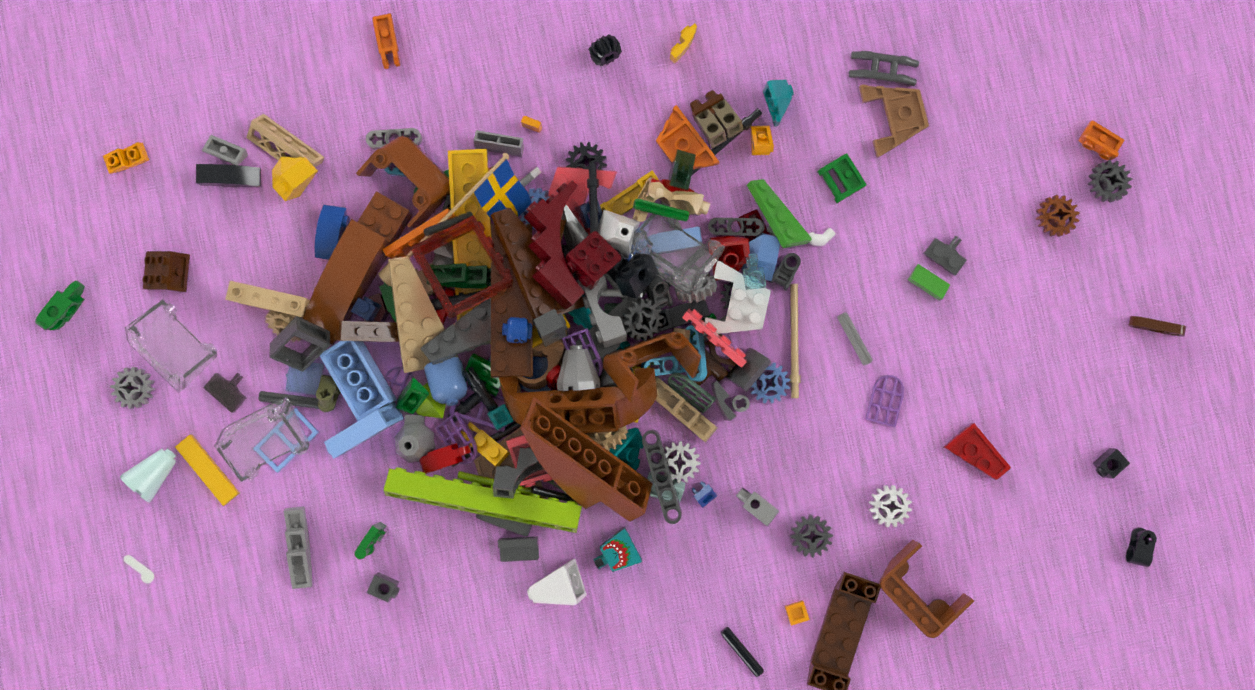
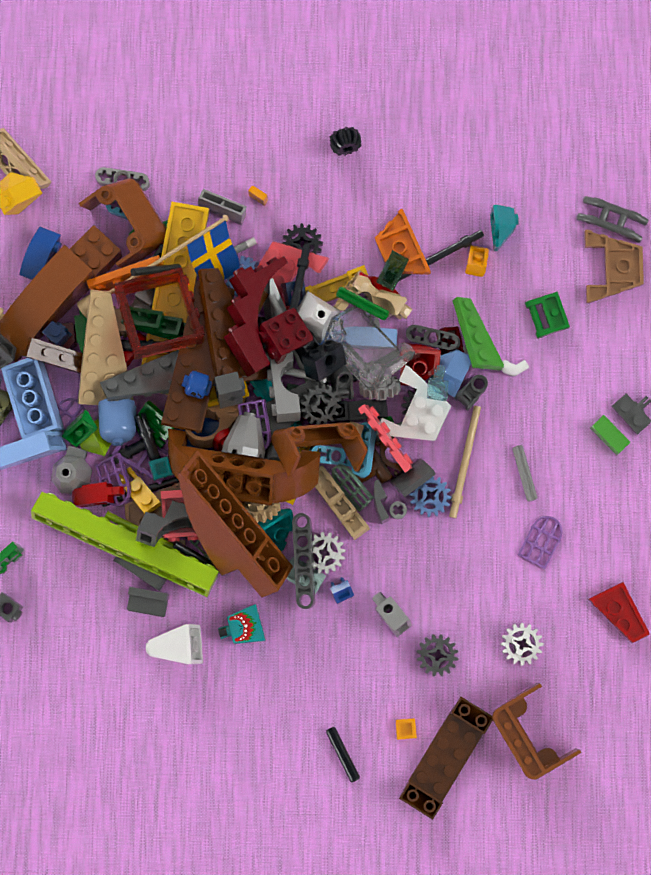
camera: 15 degrees right, 5 degrees down
orange hinge [372,13,400,69] -> none
yellow slope [670,23,697,64] -> none
dark tan hips [690,90,743,148] -> none

